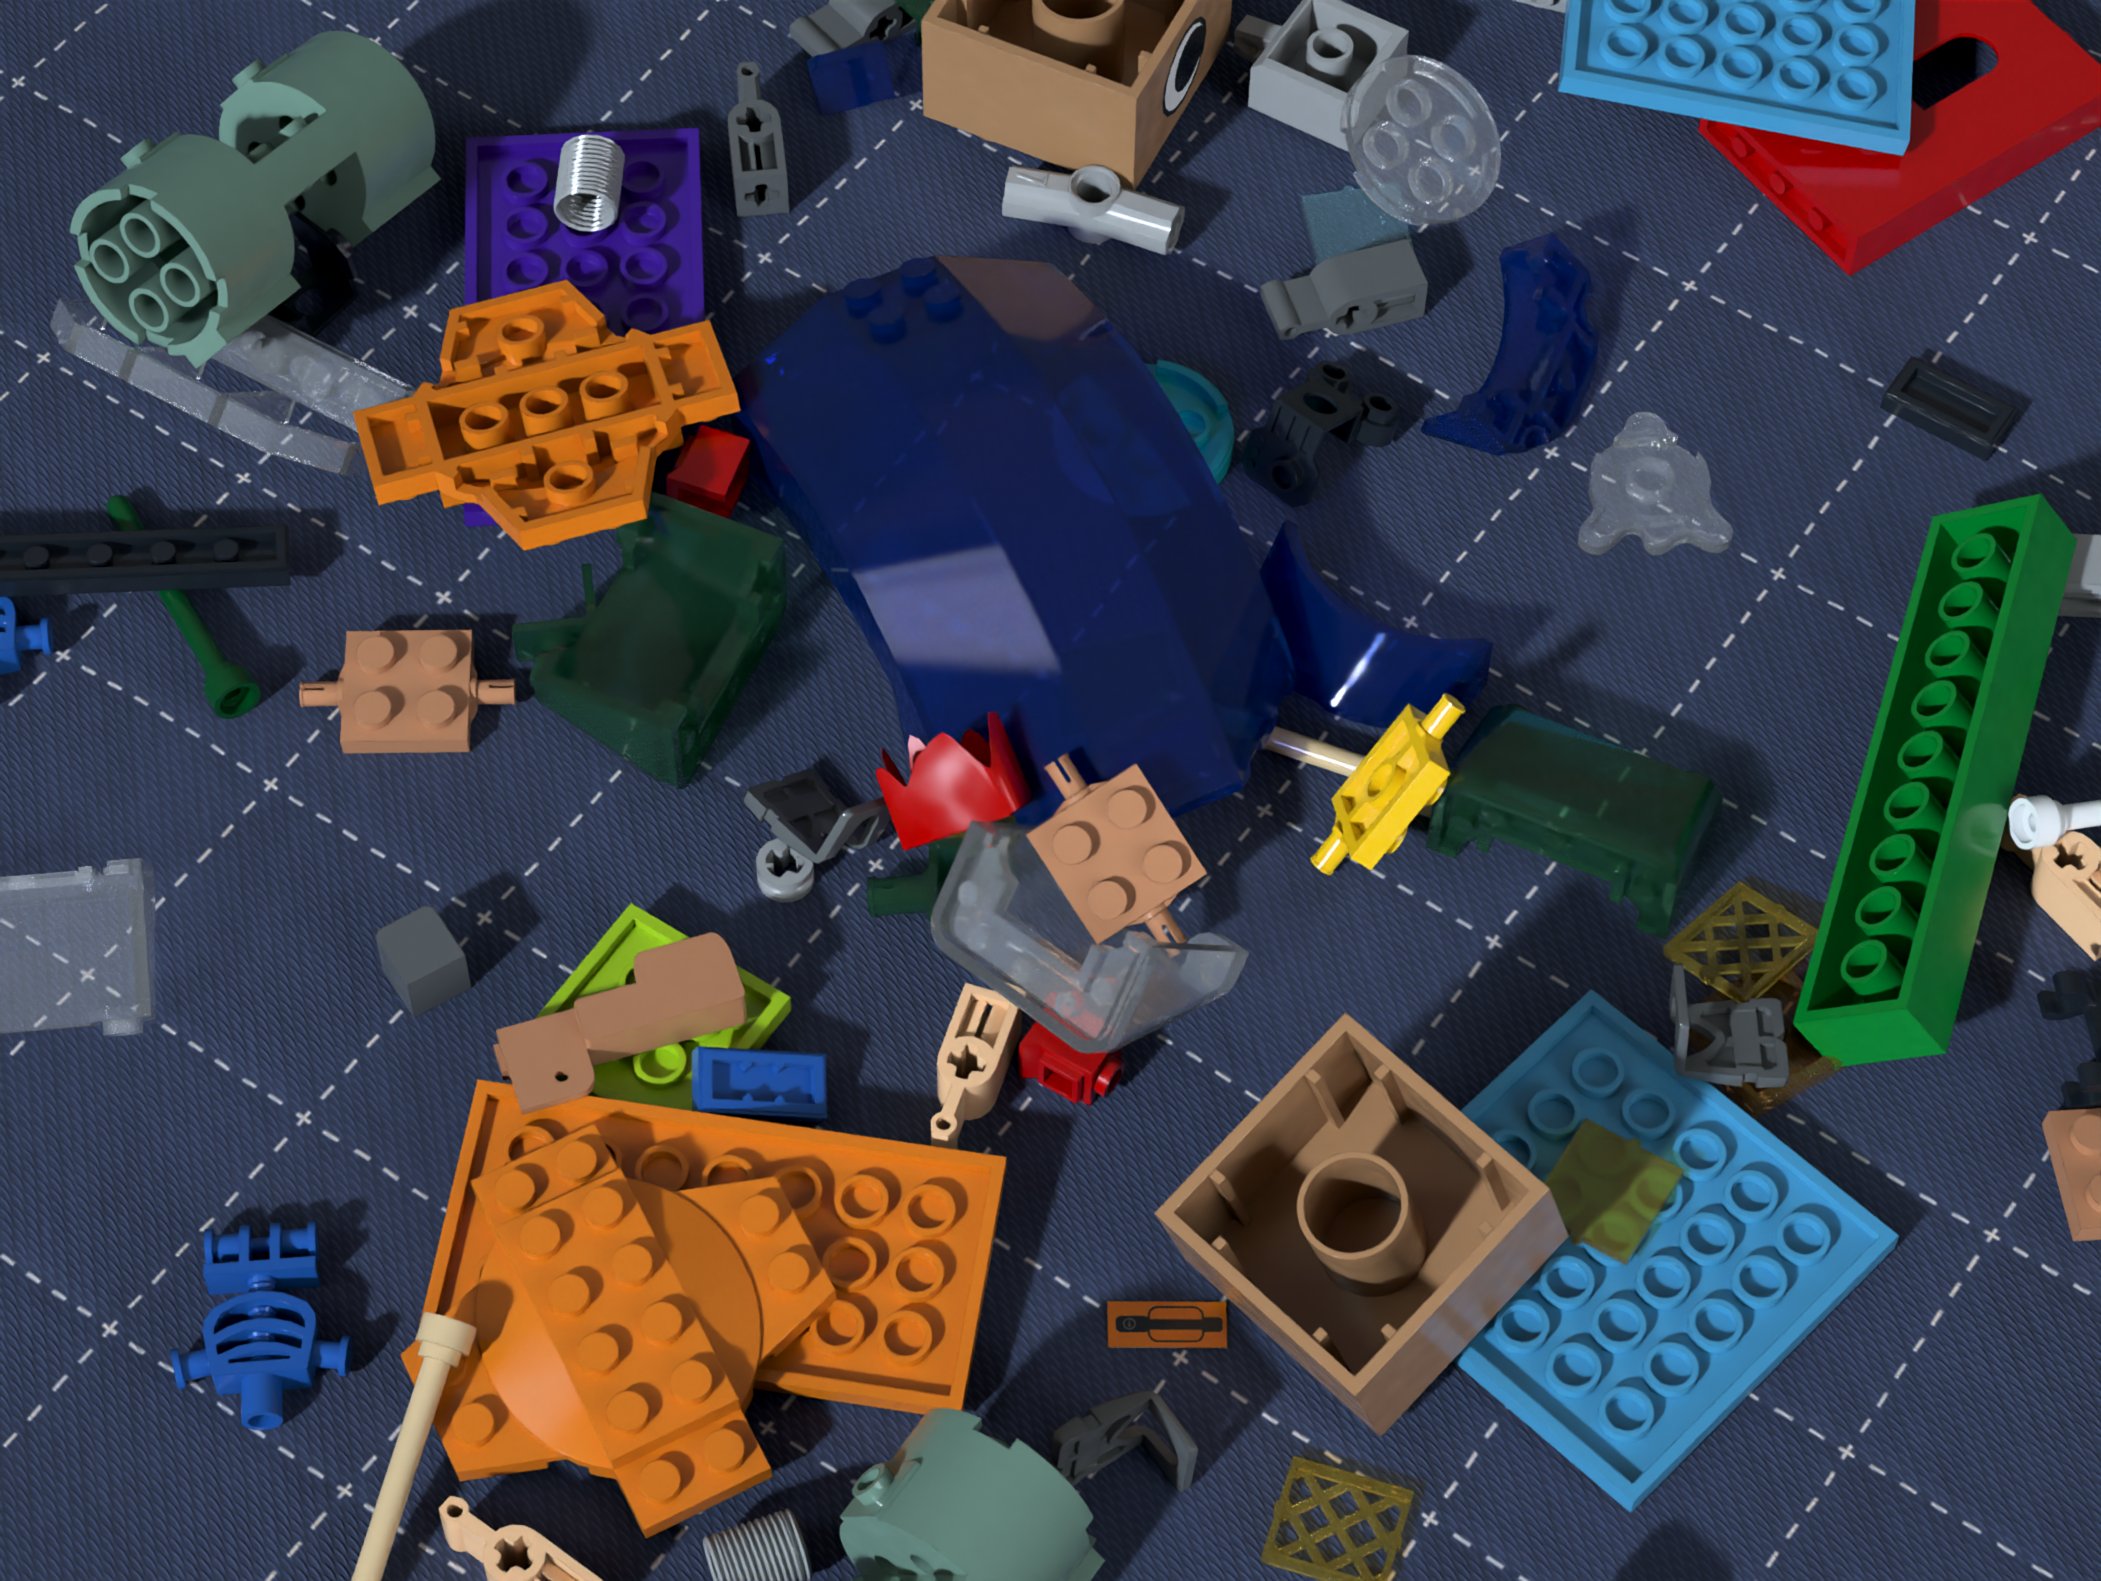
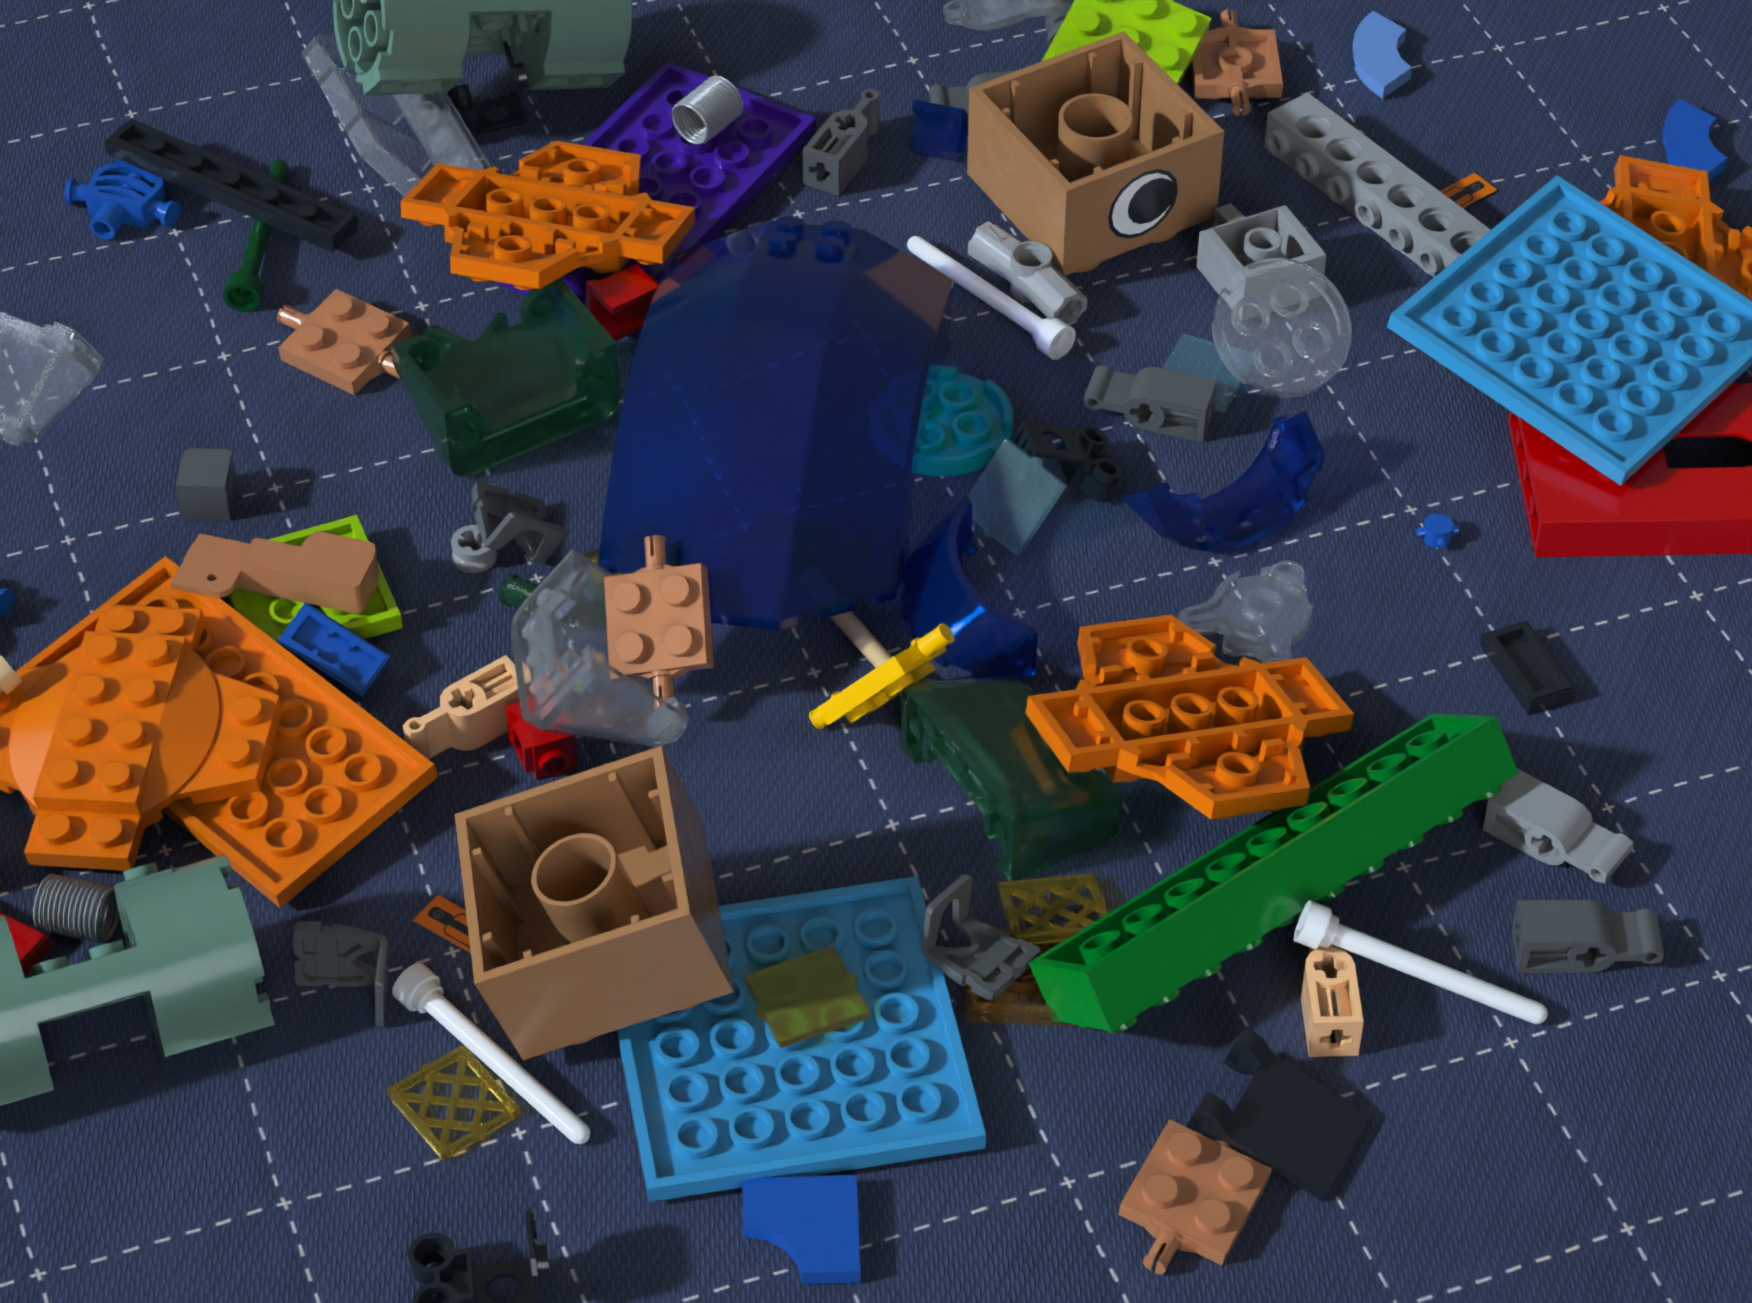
camera: 35 degrees right, 10 degrees down
red piece [876,711,1033,851] -> none
none -> white piece [392,963,591,1144]
none -> blue tile [742,1175,861,1284]
none -> white piece [907,236,1076,360]
none -> clear light blue piece [959,439,1067,556]
none -> orange plate [1026,614,1354,820]
none -> blue piece [1416,513,1460,549]

